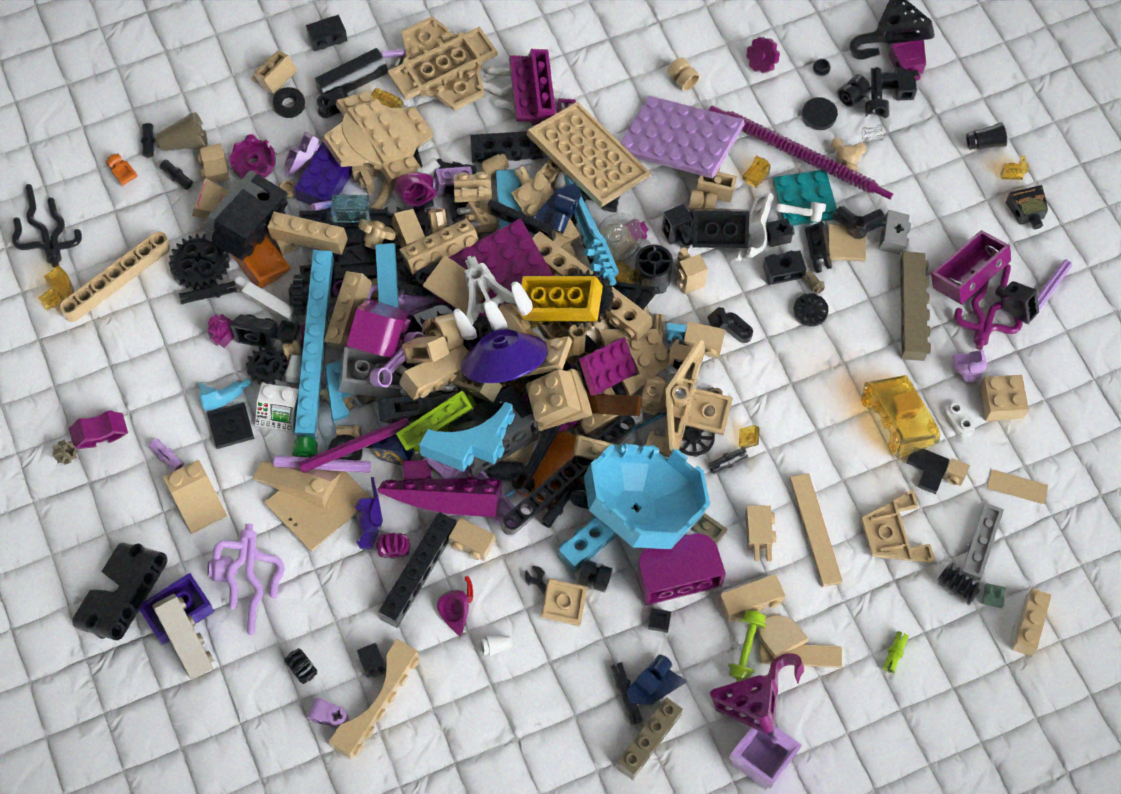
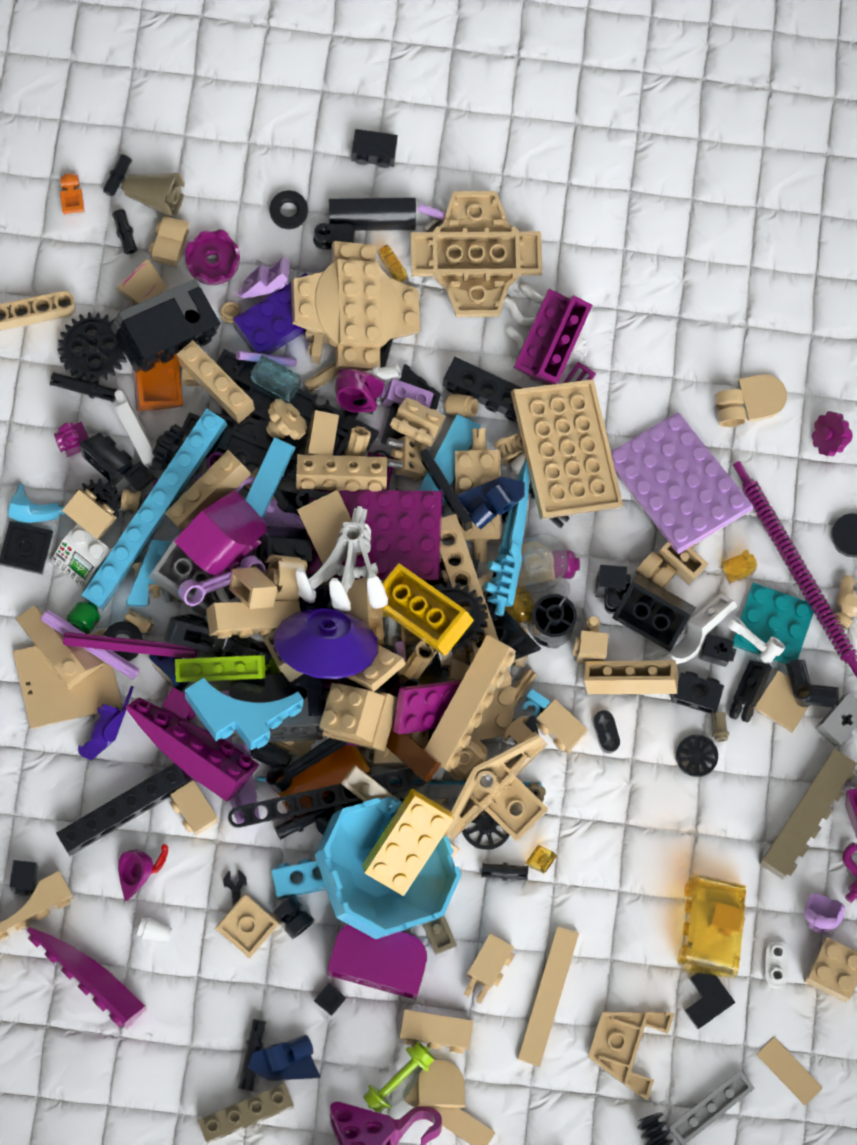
camera: 25 degrees right, 10 degrees up
tan brick [251,50,297,94] -> none
white cone [284,354,302,383] -> none
magenta gear [376,532,410,559] -> none
black plate [707,307,729,329] -> none
tan plate [943,458,970,486] -> none
none -> magenta wedge [26,927,147,1029]
none -> tan brick [62,489,117,539]
none -> yellow brick [362,789,454,896]
none -> tan brick [425,635,516,772]
none -> tan brick [584,660,678,694]
none -> tan tile [738,374,787,422]

